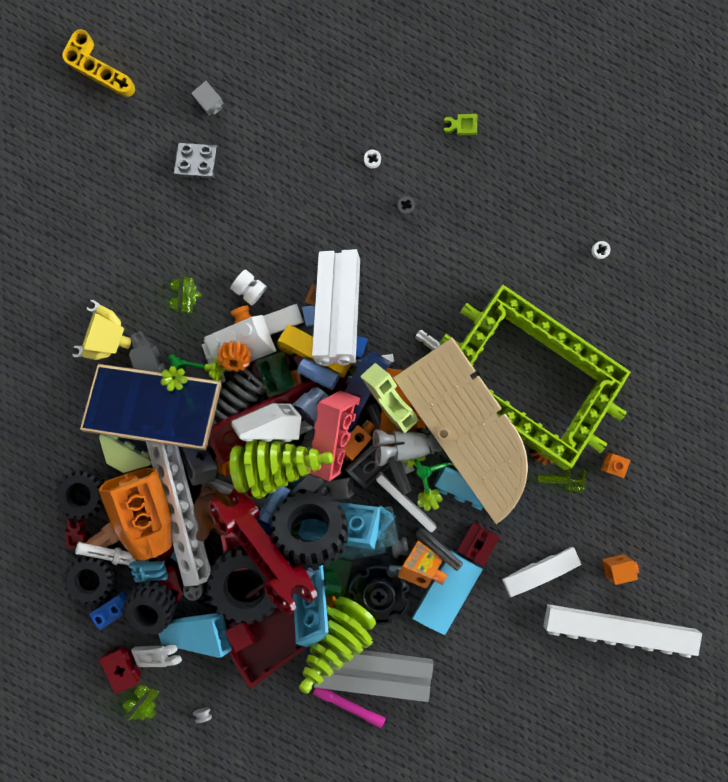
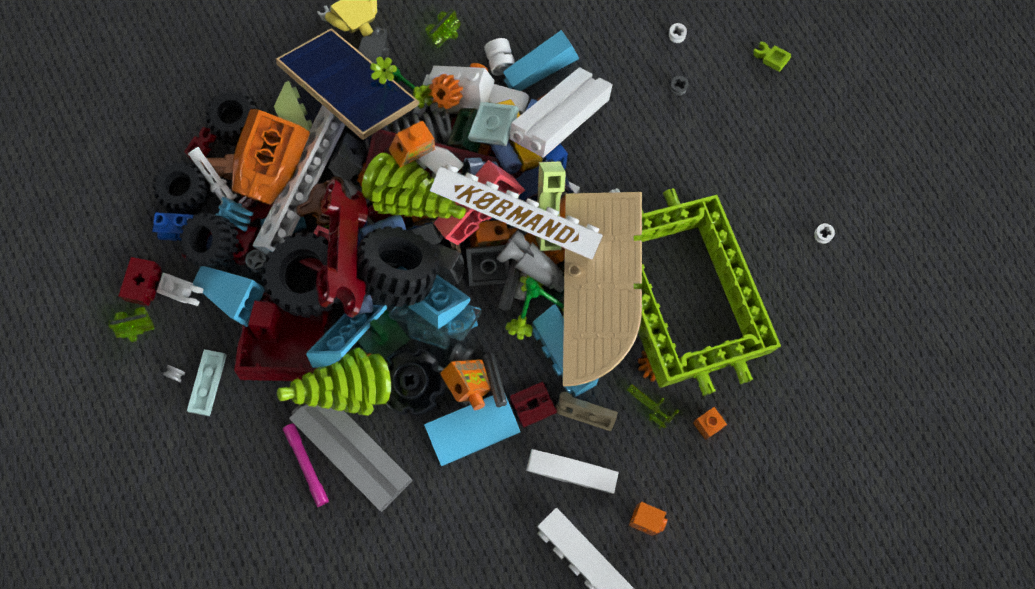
camera: 35 degrees right, 15 degrees down
white tile [376,471,436,532] -> none
none -> light aqua plate [187,349,227,416]
none -> orange torso [389,121,435,168]
none -> white brick [430,164,603,259]
none -> light aqua plate [468,102,519,146]
none -> medium azure slope [503,30,579,91]
none -> dark tan plate [556,392,618,431]

